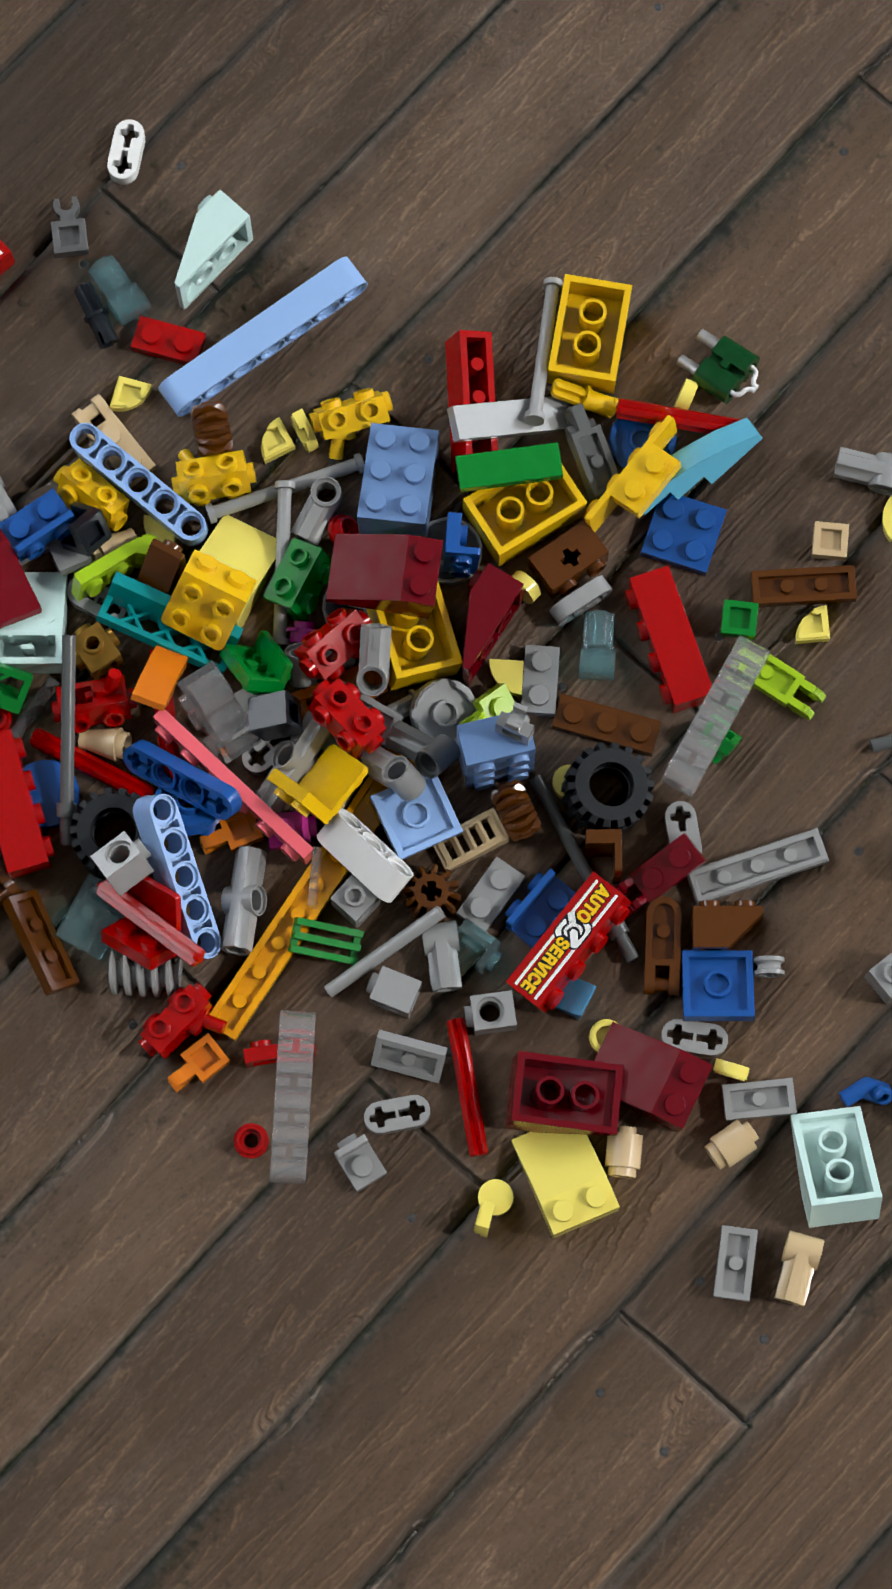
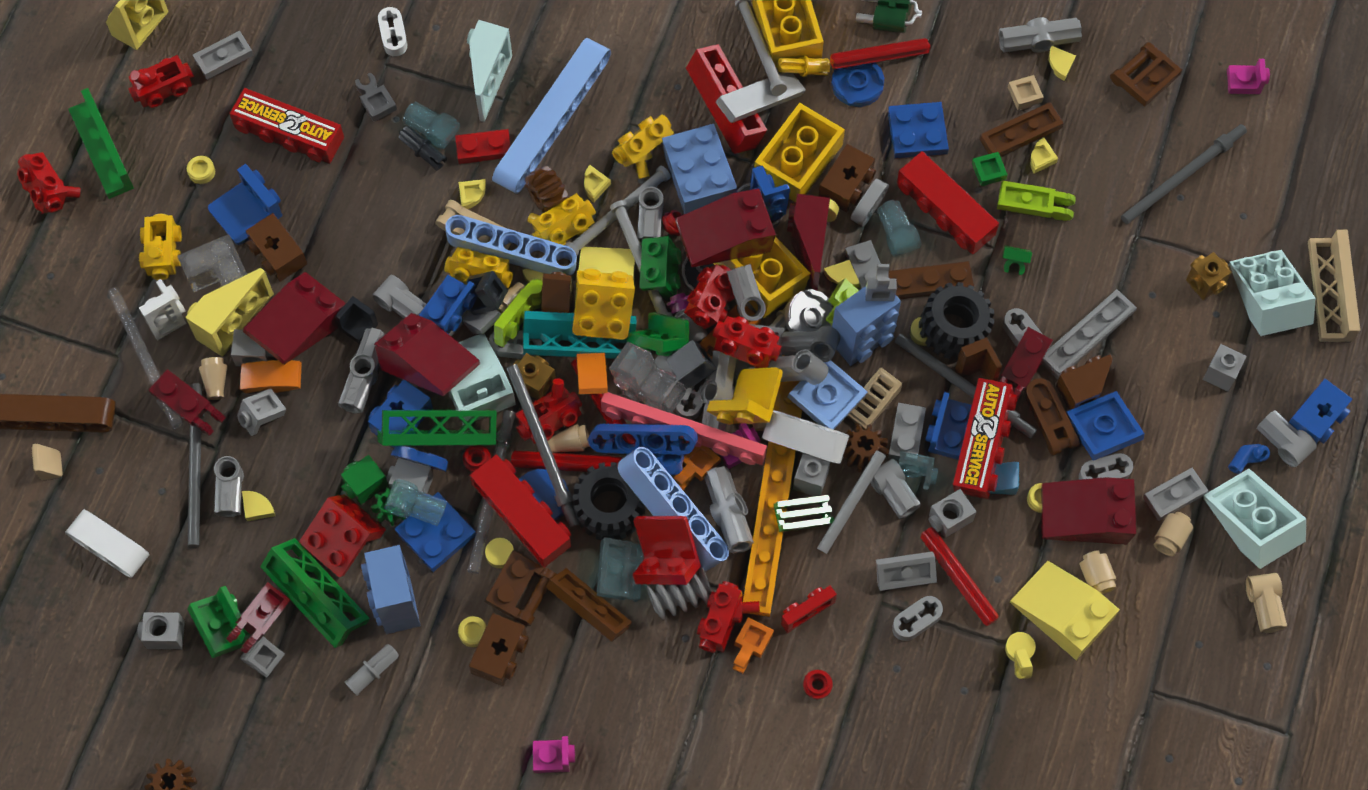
camera: 25 degrees left, 10 degrees down
light grey brick [90,831,154,896] -> none
axle [96,879,205,967] -> none
clear beam [270,1010,316,1184] -> none
light yellow tile [291,409,319,453] -> none
clear piece [307,847,323,909] -> none
light grey bracket [334,1133,387,1192] -> none
light grey brick [366,966,422,1019] -> none
green tile [455,442,563,493] -> none
reddish brown gear [490,779,541,842] -> none
dark red slope [505,1051,624,1136] -> none
dark grey hinge [563,403,619,501] -> none
yellow bracket [584,415,681,532] -> none
medium azure slope [644,418,763,515] -> none
clear beam [661,635,771,797] -> none
light yellow tile [673,378,698,410] -> none
light yellow tile [713,1058,750,1081] -> none
light grey plate [713,1225,758,1302] -> none
light grey bush [753,956,785,978] -> none

